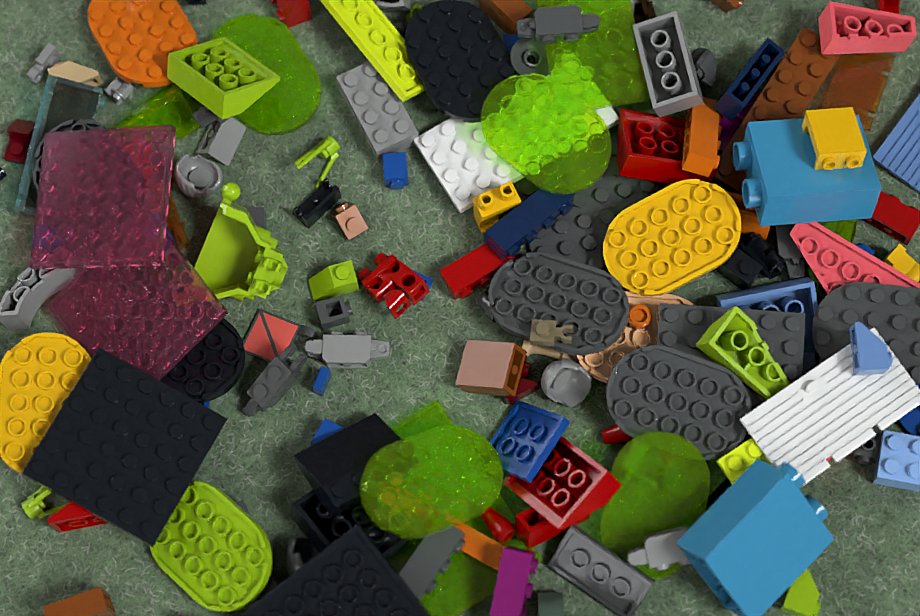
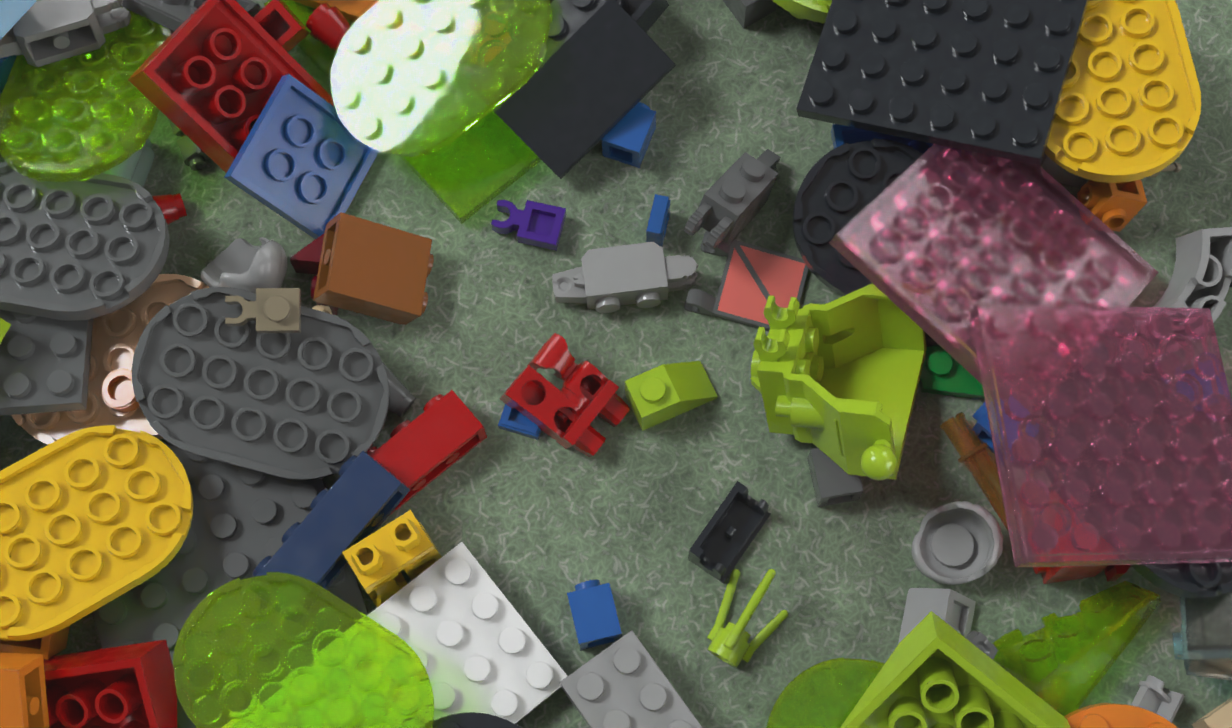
camera: 170 degrees right, 0 degrees up
dark grey brick [315,295,353,331] -> none
nougat bracket [331,202,368,240] -> none
none -> dark purple plate [491,200,567,251]

